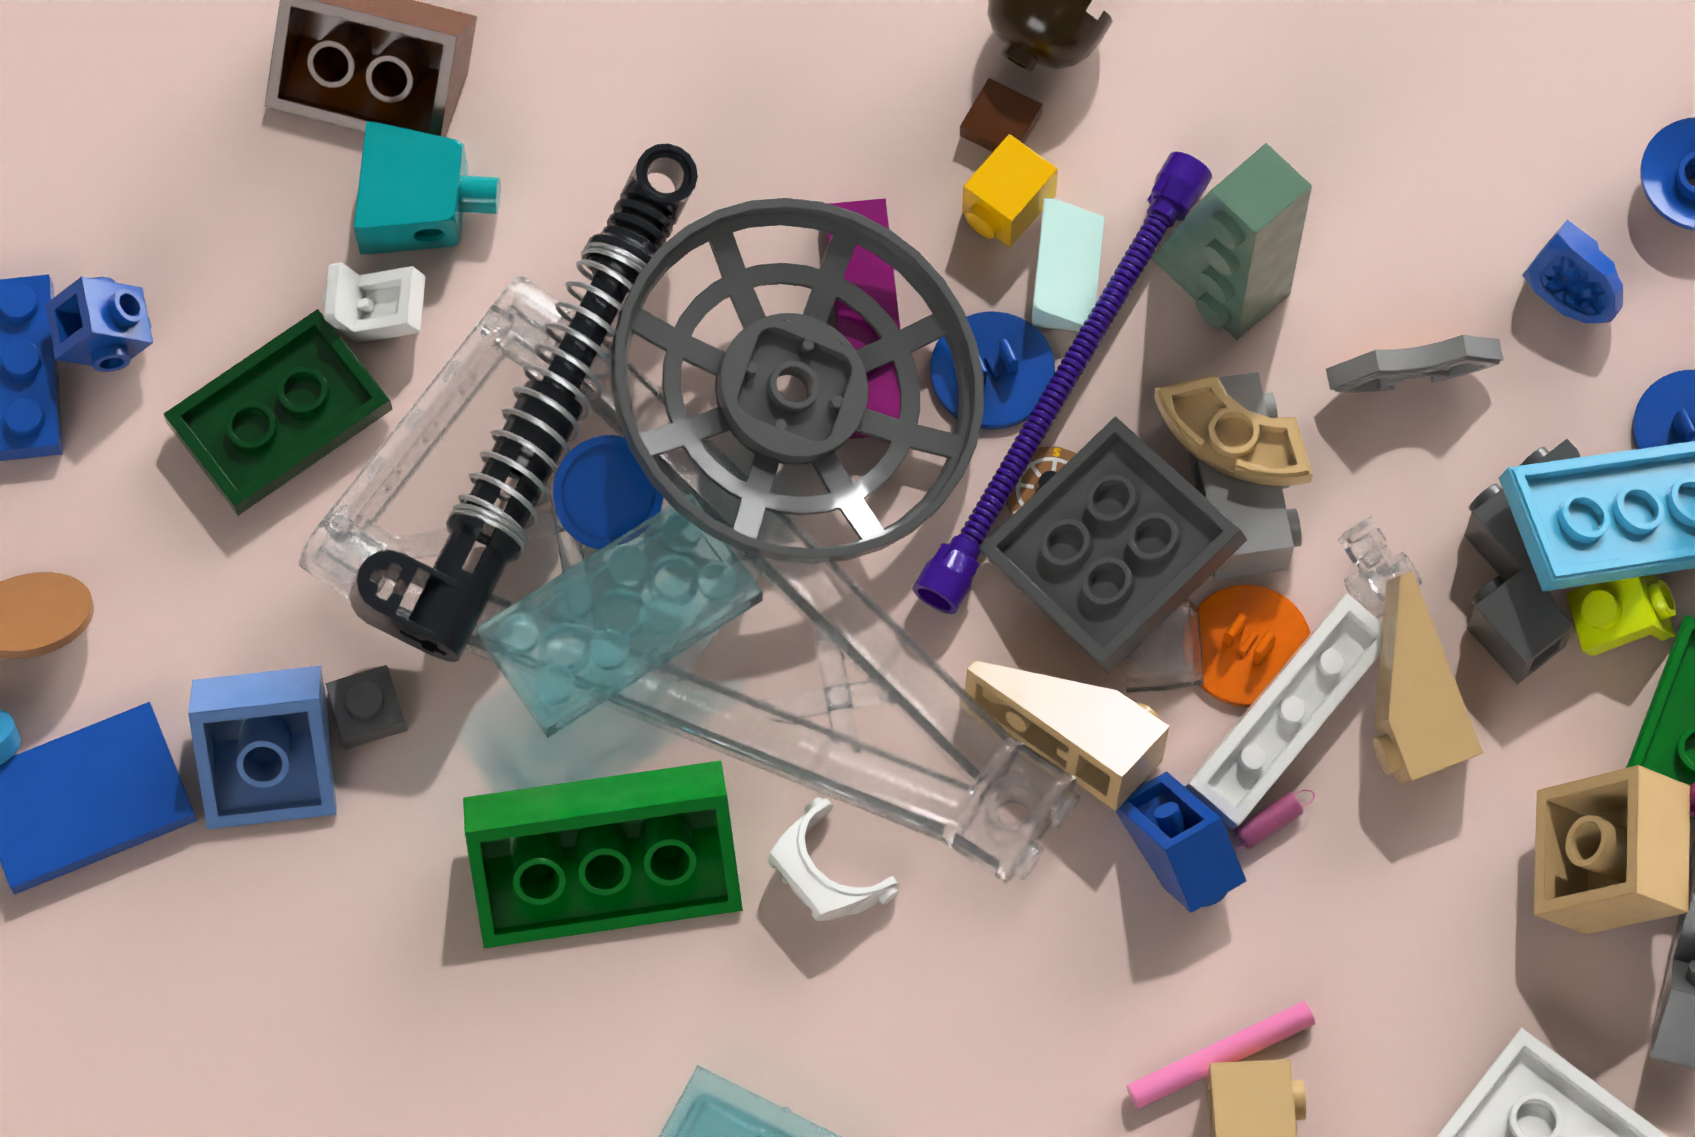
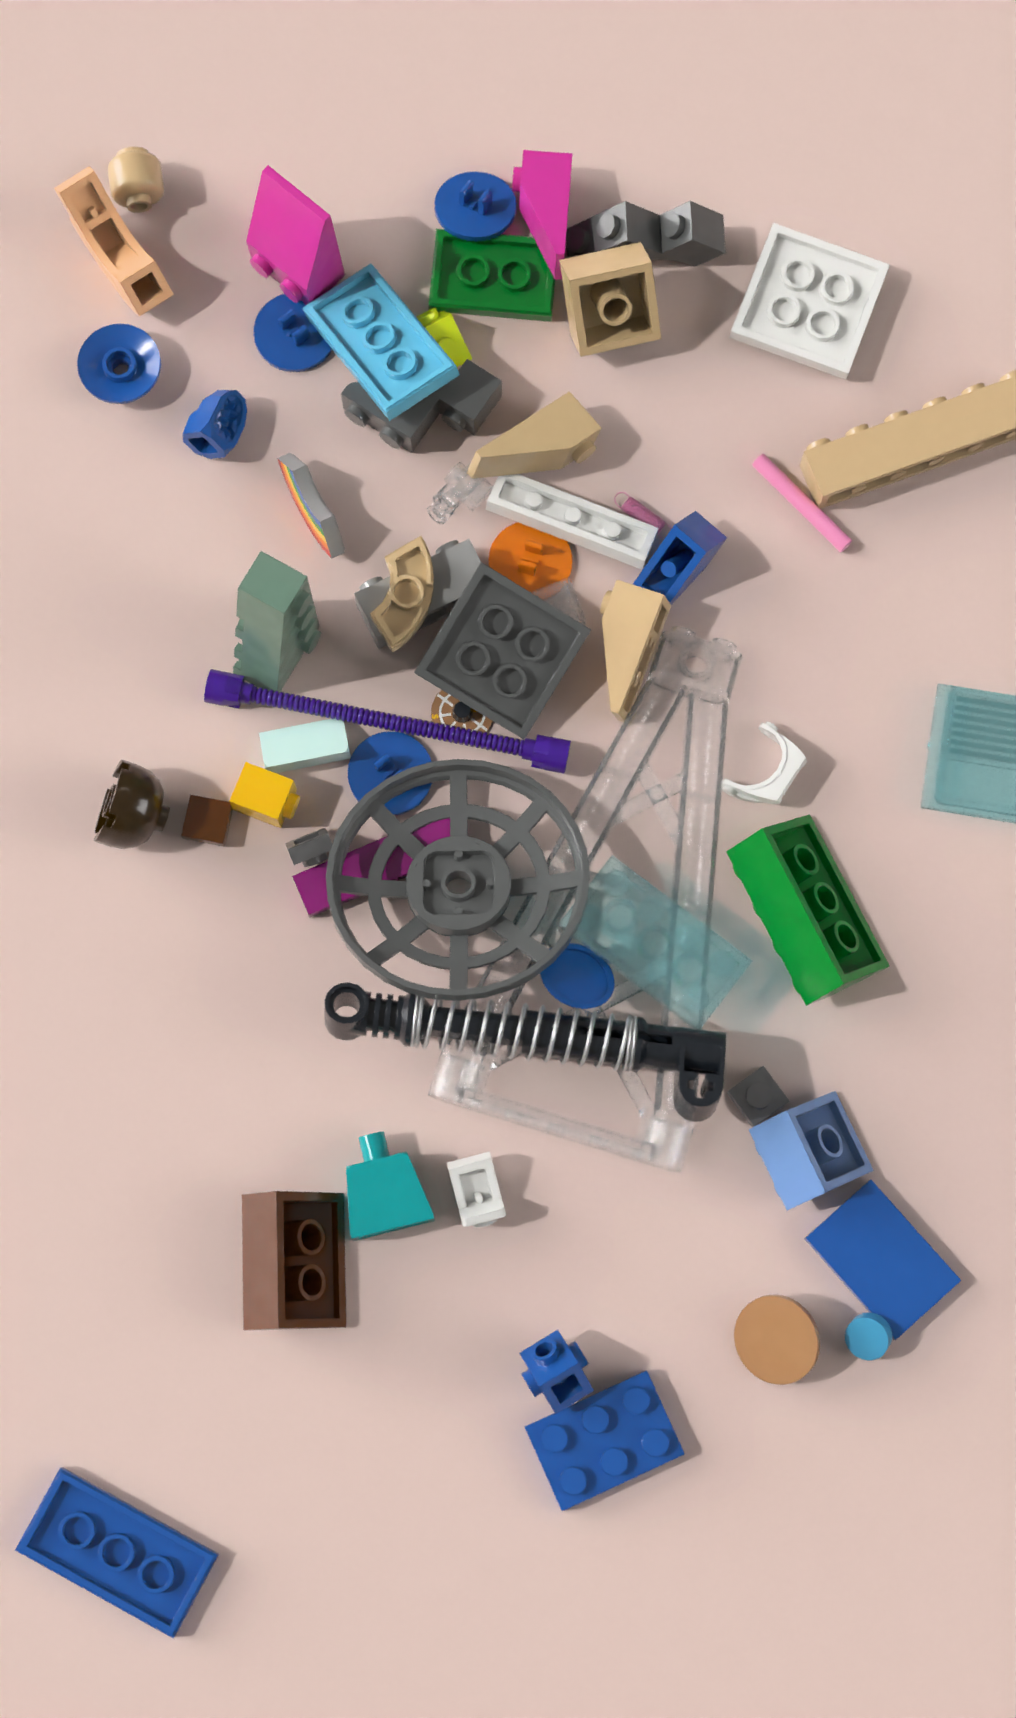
camera: 110 degrees left, 10 degrees up
dark green plate [163,309,393,516] -> none
none -> flat silver plate [285,828,332,867]

